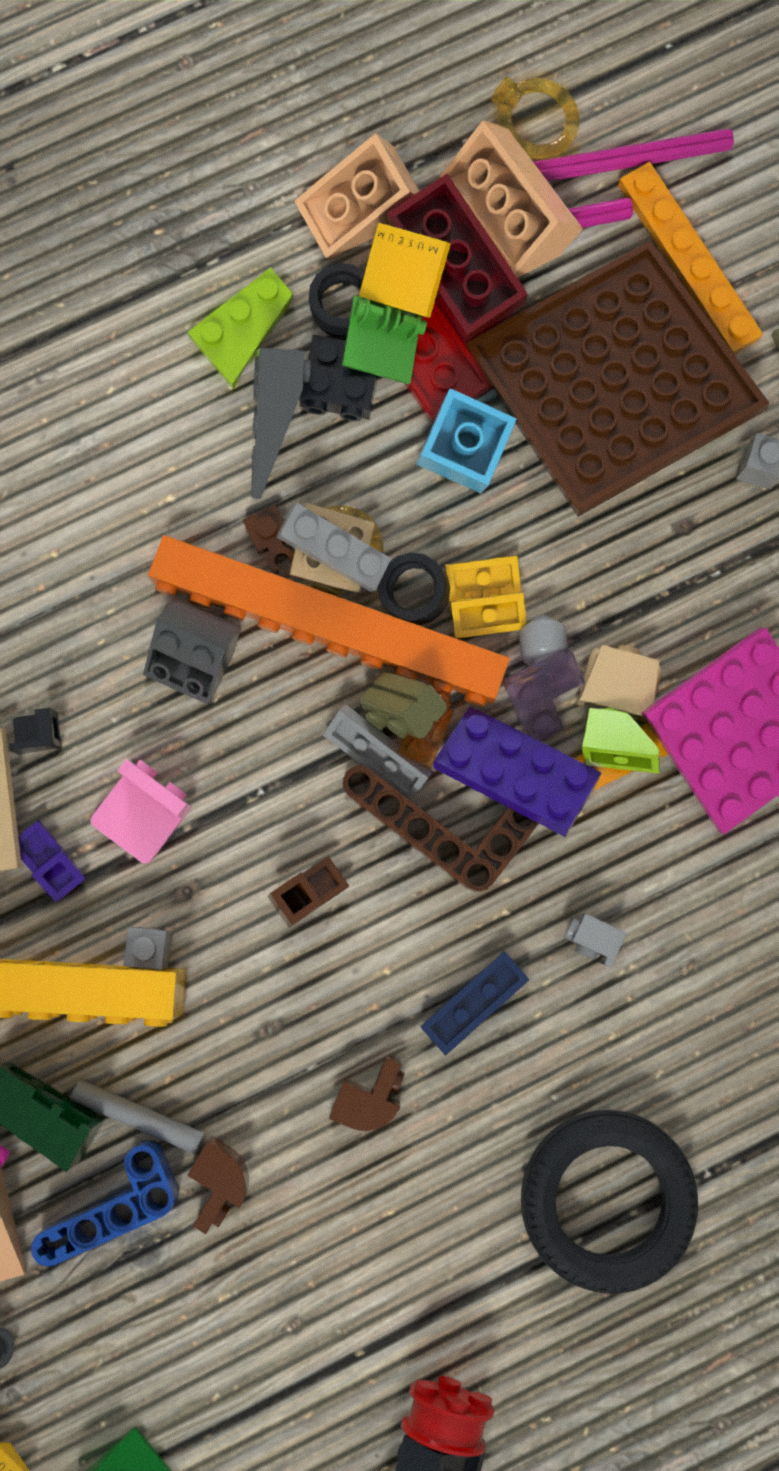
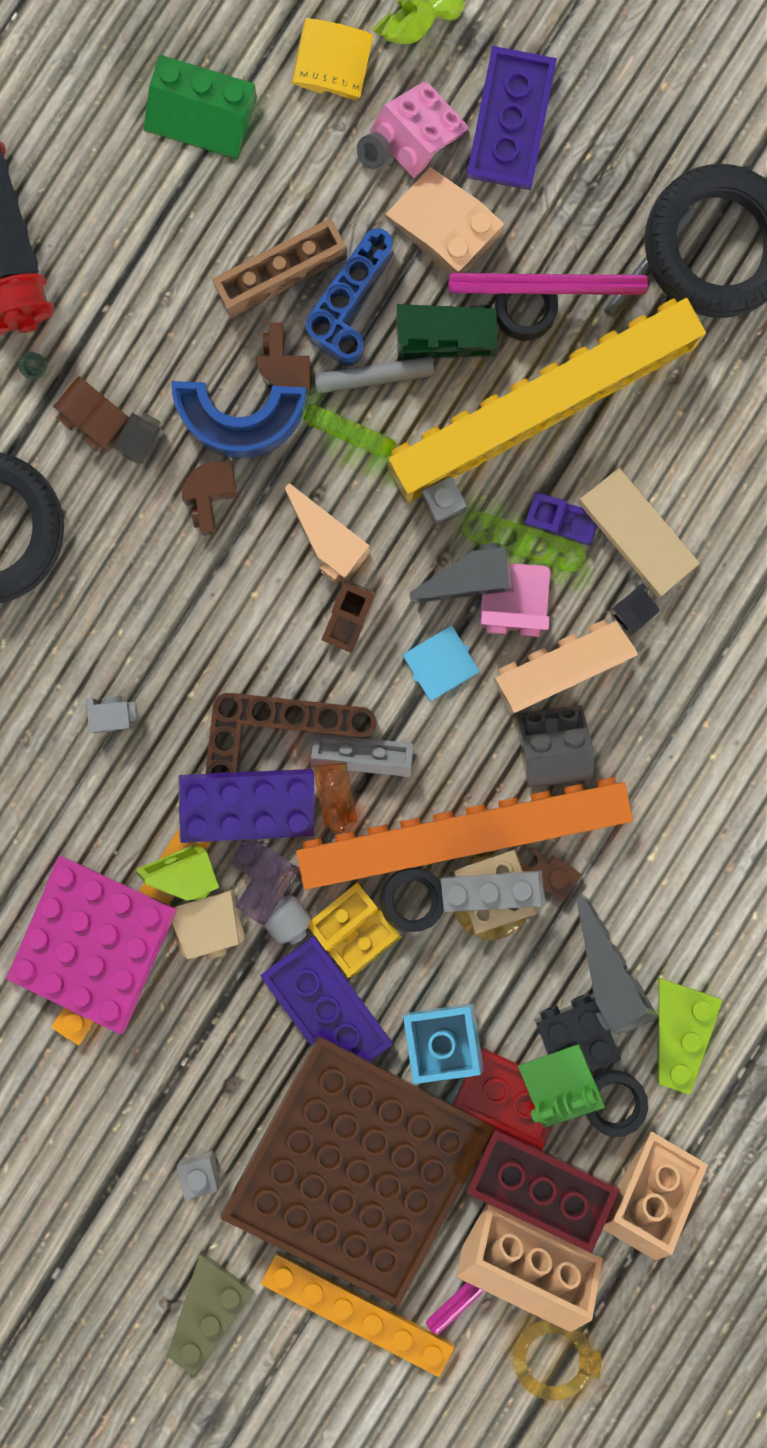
camera: 150 degrees right, 5 degrees up
yellow slope [359,223,451,318] -> none
olive brick [359,671,447,739] -> none
dark blue plate [420,951,530,1056] -> none
dark pink axle [533,129,734,181] -> none
none -> clear green hinge [18,352,47,379]
none -> reddish brown brick [53,376,133,453]
none -> clear smoke brick [113,412,165,469]
none -> blue brick [172,381,308,458]
none -> medium nougat brick [212,218,347,318]
none -> dark purple plate [260,935,393,1061]
none -> light nougat slope [285,483,370,584]
none -> clear neon green beam [303,404,397,459]
none -> medium azure piece [402,625,480,701]
none -> dark grey slope [410,543,514,603]
none -> clear neon green beam [461,511,586,573]
none -> light nougat slope [493,619,638,715]

